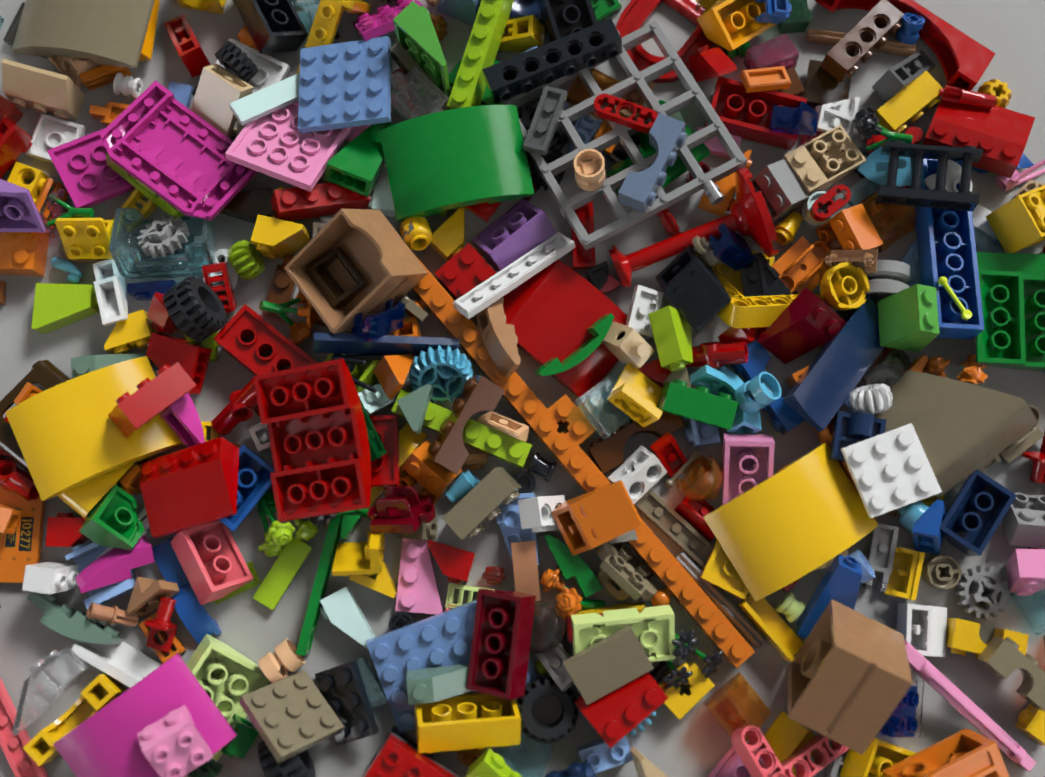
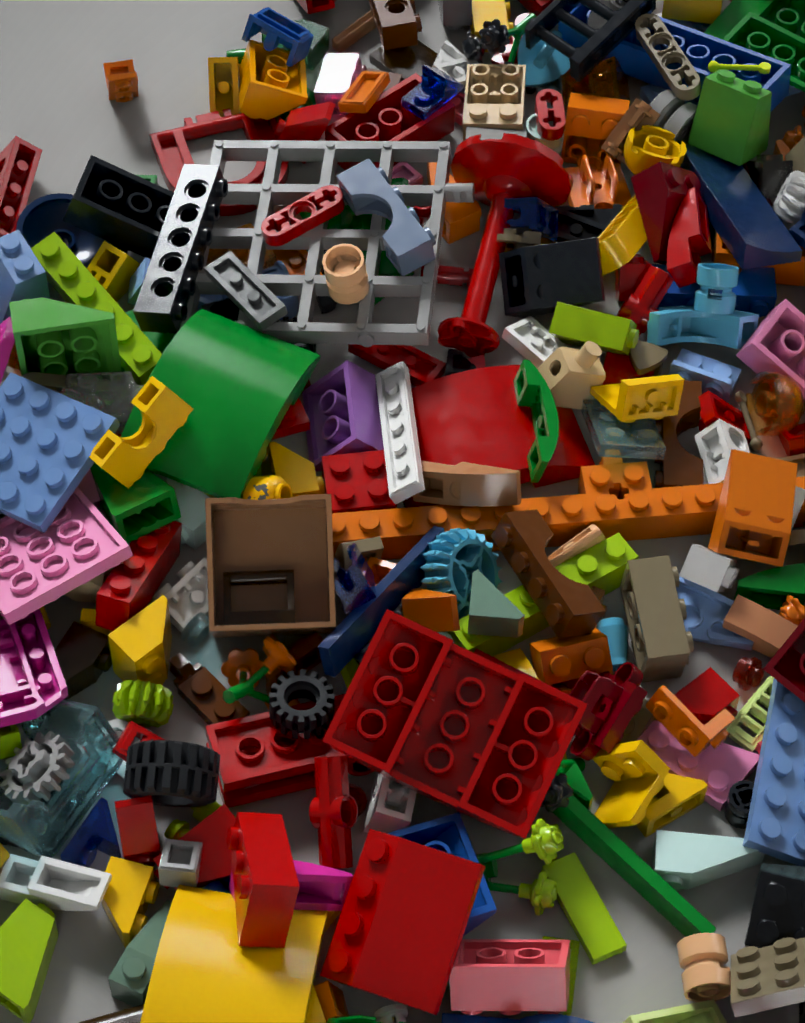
camera: 55 degrees left, 25 degrees down
black bush [527,452,558,482] -> none
green brick [658,379,739,430] -> none
none -> yellow arch [89,376,193,489]
none -> light grey slope [158,839,203,887]
none -> black tyre [269,669,335,739]
none -> dark tan beam [635,14,701,101]
none -> orange bracket [646,685,735,757]
none -> red slope [667,187,712,288]

